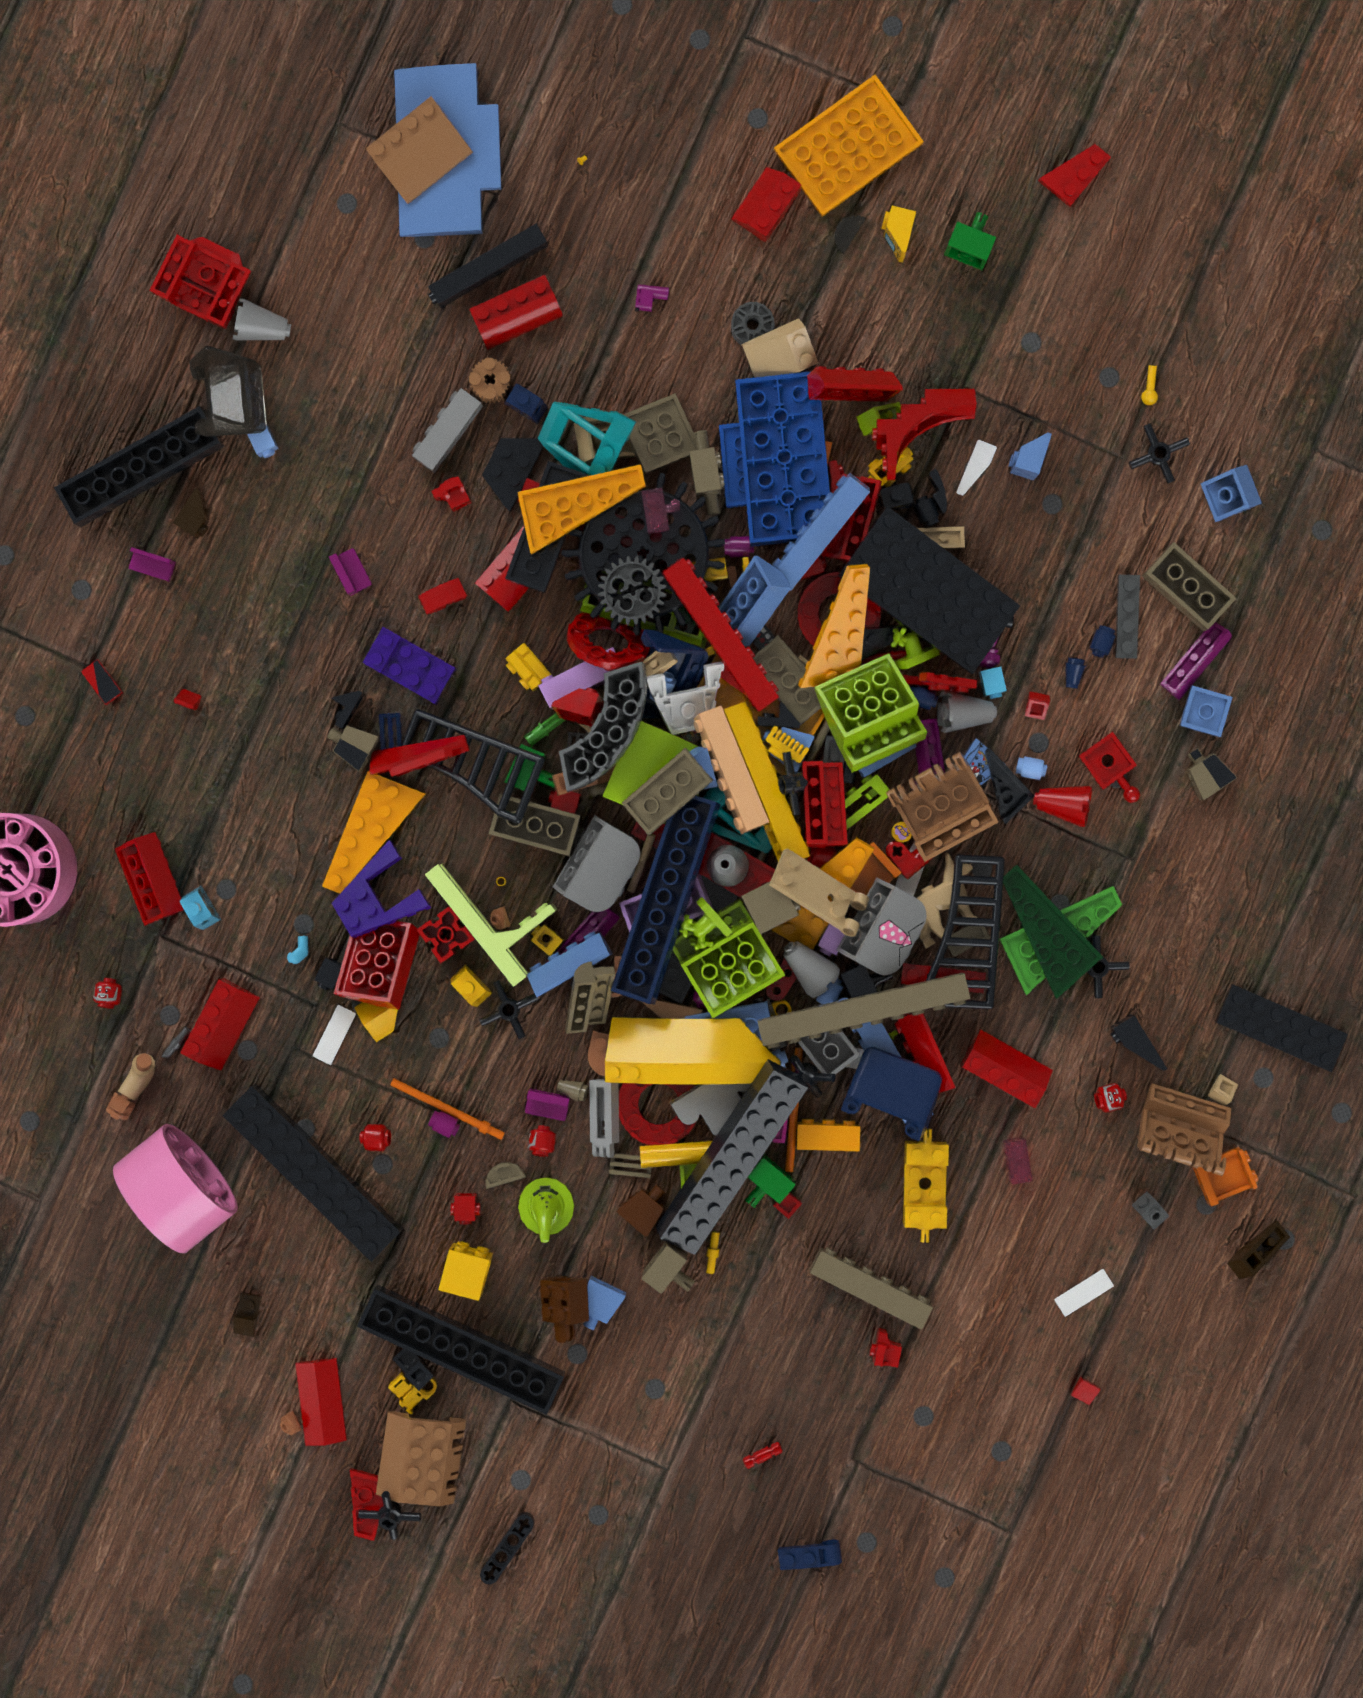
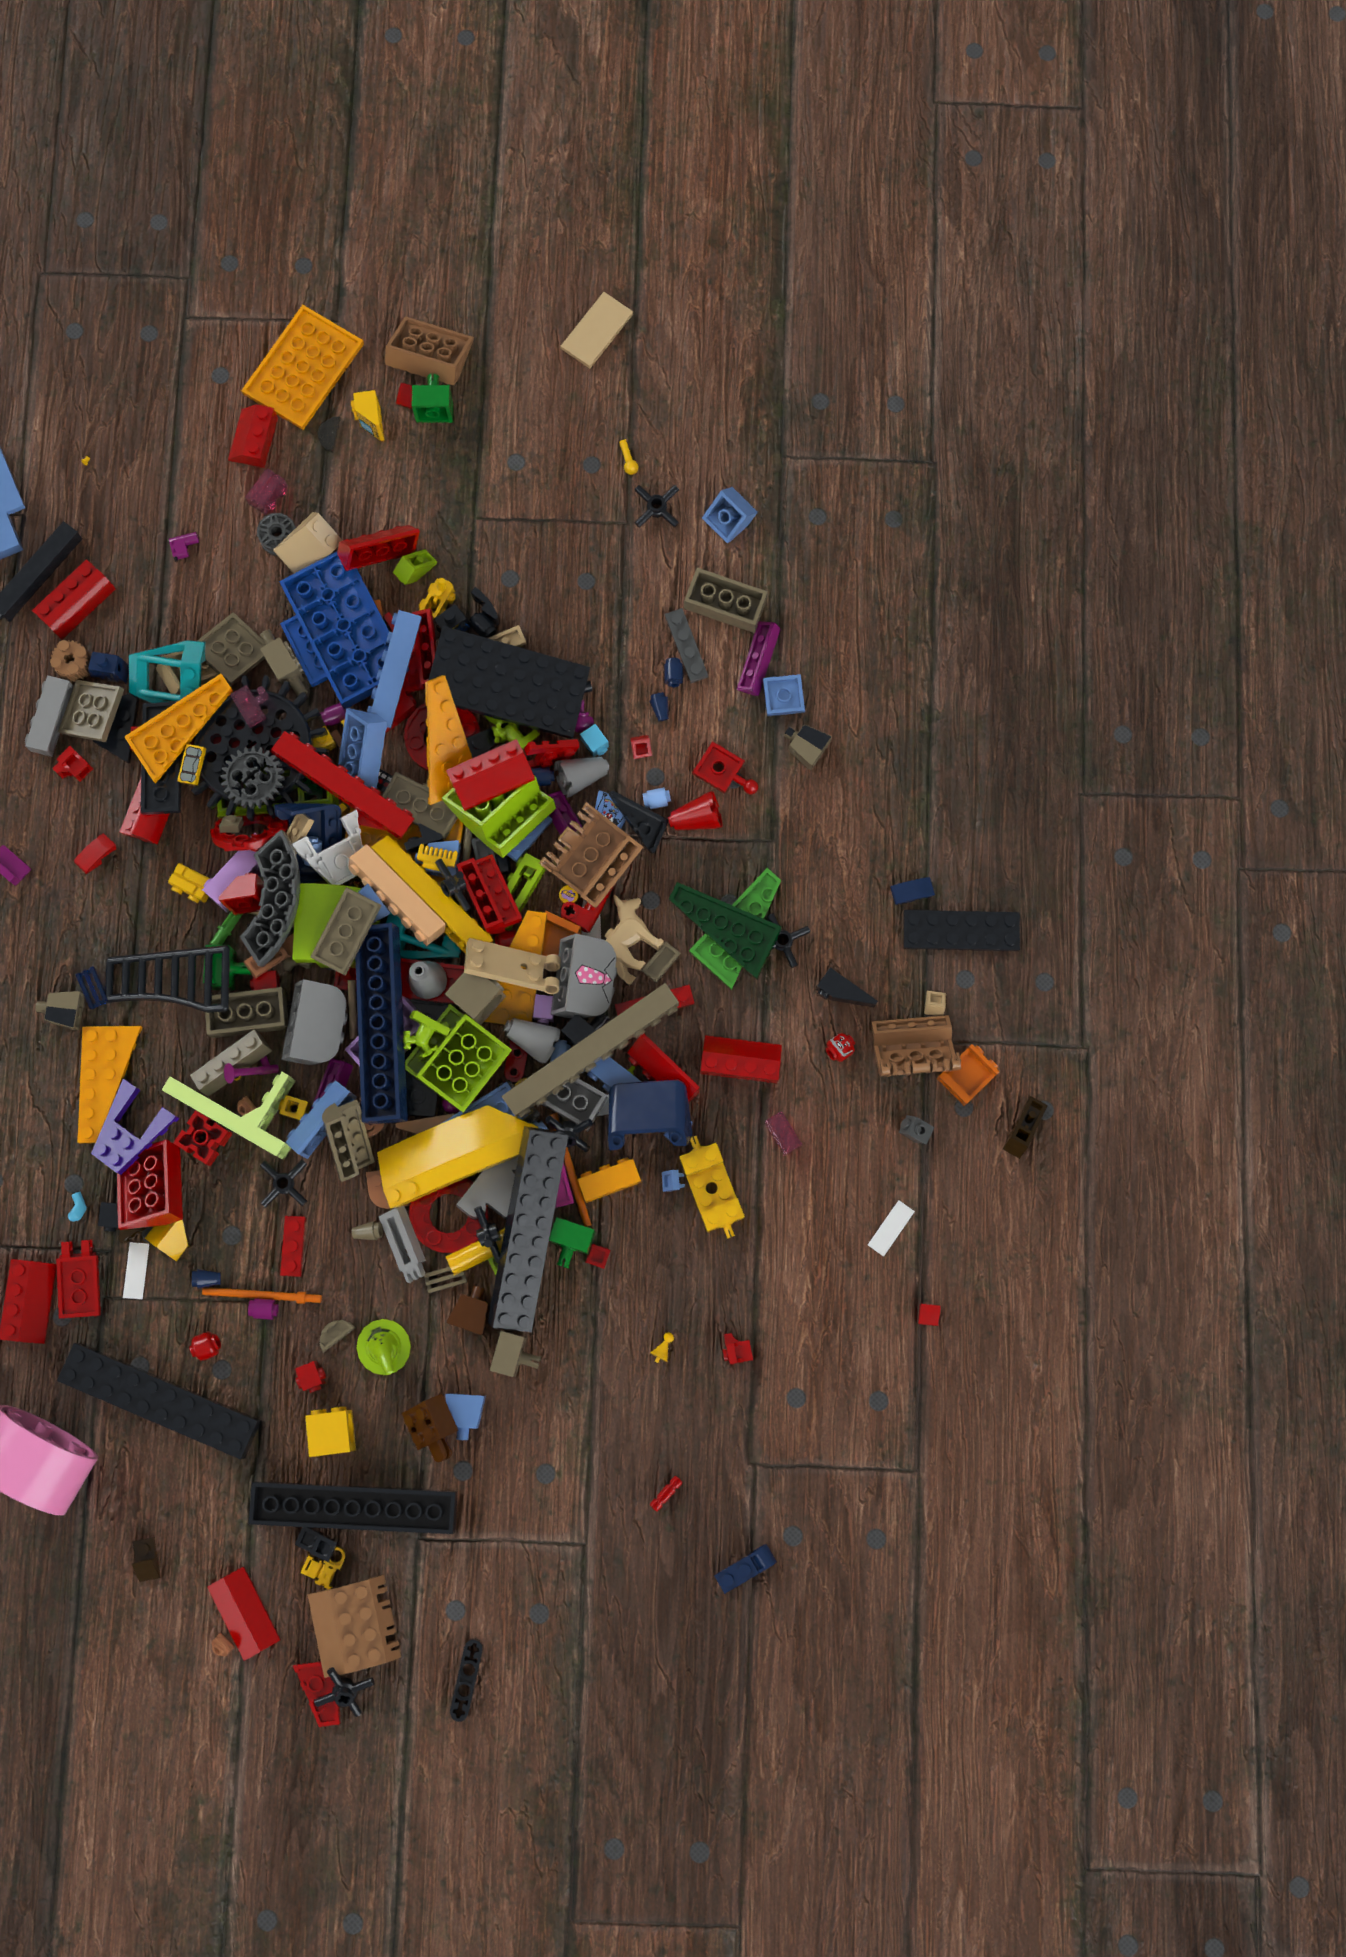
camera: 25 degrees left, 10 degrees down
black slope [331,690,365,729] -> none
dark purple piece [362,627,457,705] -> none
red wedge [369,735,470,777] -> none
yellow torso [451,964,492,1007] -> none
magenta panel [525,1088,570,1121] -> none
red head [528,1125,556,1157] -> none
yellow bar [706,1231,720,1274] -> none
dark tan brick [809,1247,933,1330] -> none
red arch [872,389,976,480] -> none
black bar [925,854,1005,1010] -> none
white sticker [956,440,997,496] -> none
medium blue slope [1008,433,1052,481] -> none
red wing [1038,144,1111,207] -> none
none -> red tile [56,1240,101,1319]
none -> dark tan plate [58,680,124,742]
none -> tile [177,744,206,786]
none -> dark tan brick [190,1029,272,1097]
none -> dark blue cone [192,1269,221,1289]
none -> dark tan plate [219,815,244,833]
none -> magenta piece [224,1056,279,1083]
none -> clear pink brick [245,468,287,515]
none -> red plate [280,1216,306,1277]
none -> medium nougat slope [385,316,474,385]
none -> red slope [396,382,412,409]
none -> red slope [446,739,535,811]
none -> black bar [474,1206,501,1263]
none -> tan tile [560,292,633,369]
none -> yellow piece [650,1332,674,1363]
none -> medium blue tile [662,1170,685,1192]
none -> dark blue slope [890,877,935,905]

